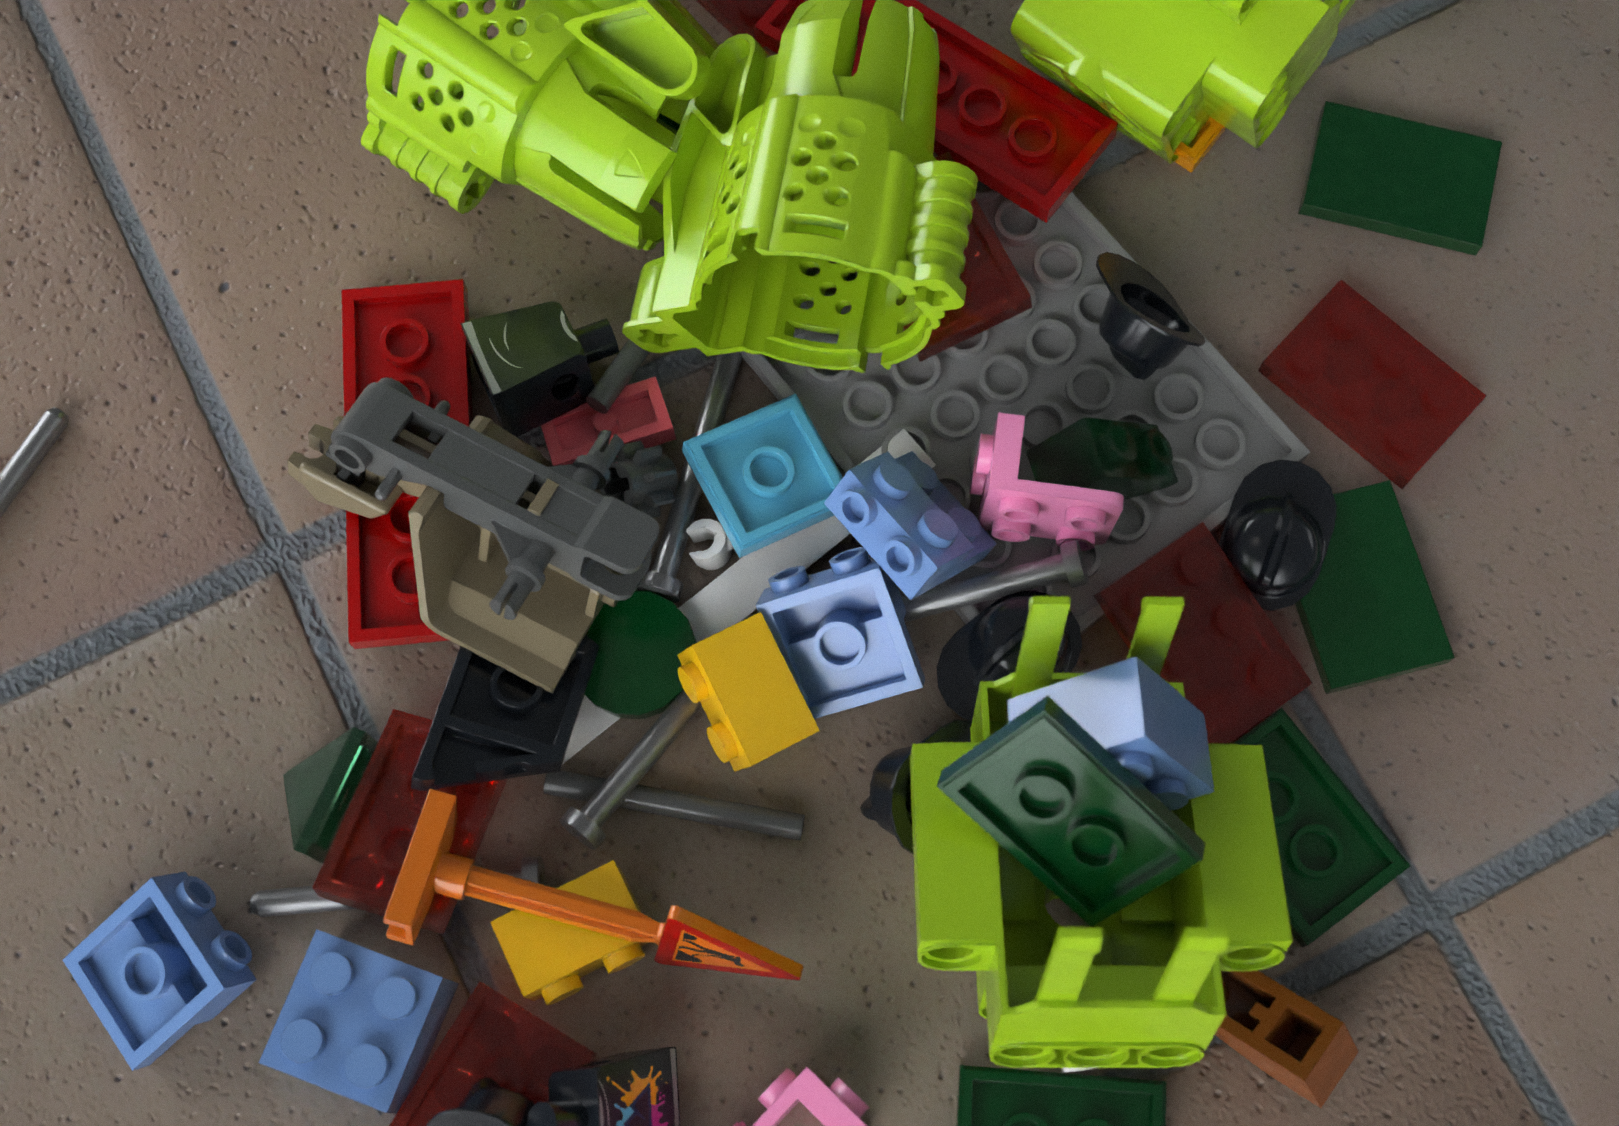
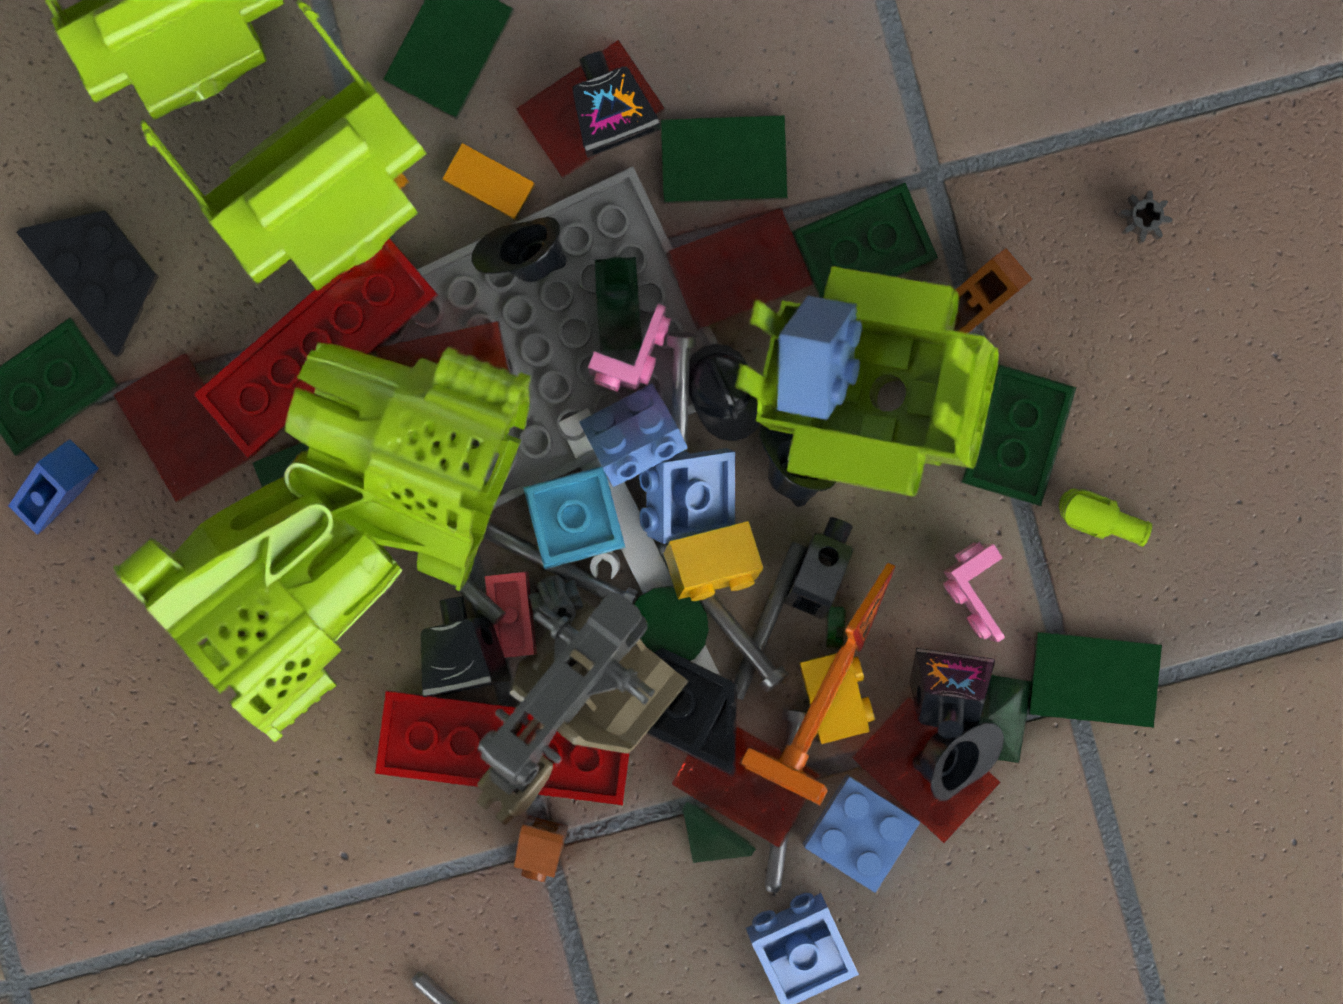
camera: 75 degrees left, 15 degrees up
dark green tile [937,695,1205,927] -> none
black piece [1216,460,1337,611] -> none
none -> light orange tile [442,143,535,220]
none -> dark orange slope [514,815,569,882]
none -> black torso [572,51,661,158]
none -> black torso [784,517,854,620]
none -> dark green tile [826,606,846,648]

